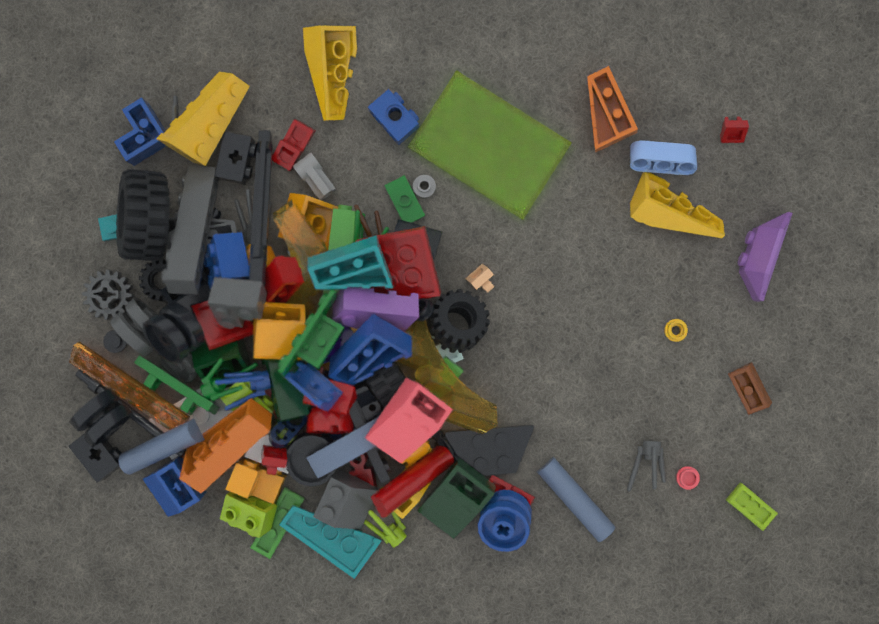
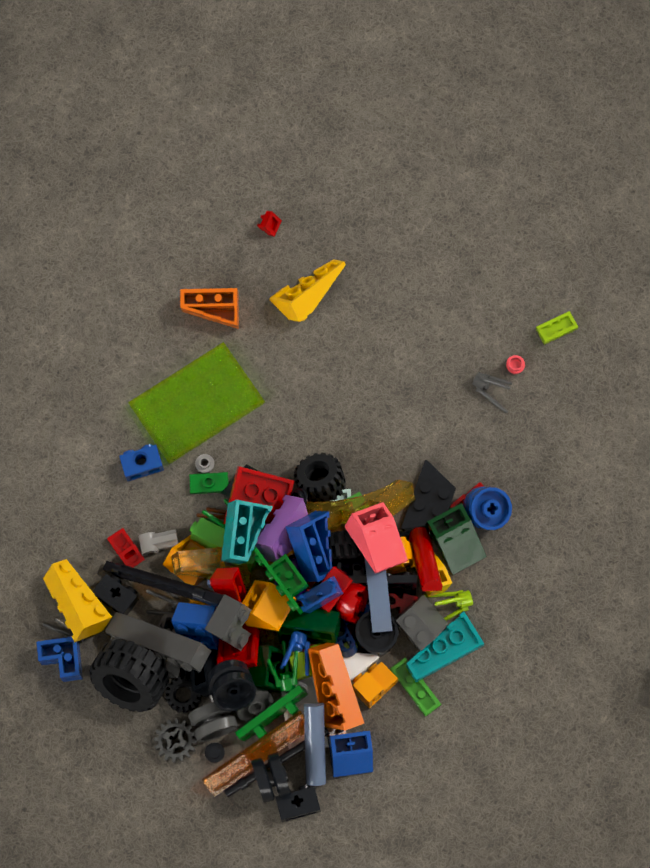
camera: 60 degrees left, 15 degrees down
teal plate [98,214,117,241] -> none
lime brick [220,492,278,538] -> none
red tile [261,445,287,475] -> none
yellow wedge [303,25,357,121] -> none
light nougat tile [465,264,494,293] -> none
sand blue brick [537,457,616,542] -> none
light blue beam [630,141,697,175] -> none
yellow plate [664,319,688,342] -> none
dark orange slope [728,362,772,415] -> none
medium lavender wedge [738,212,793,302] -> none

